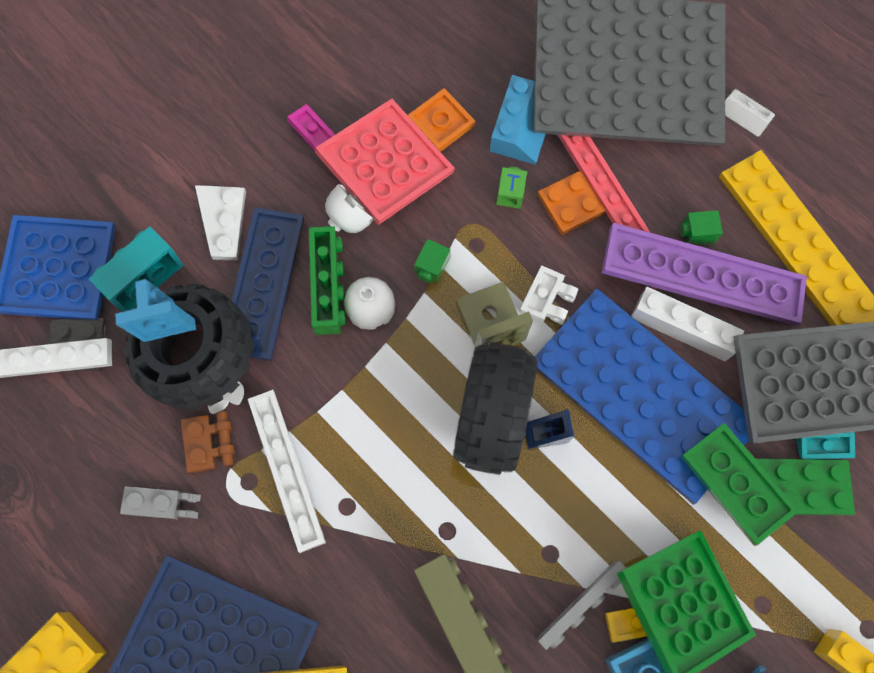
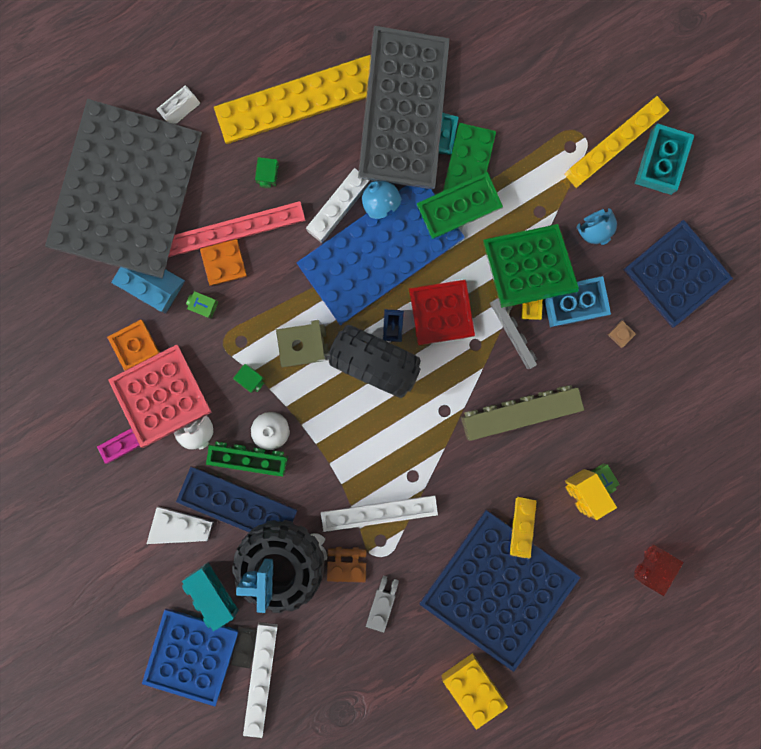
camera: 75 degrees left, 15 degrees up
white plate [520,265,578,325] -> none
medium lavender plate [601,223,807,326] -> none
none -> dark azure cylinder [362,181,402,219]
none -> red plate [409,279,475,346]

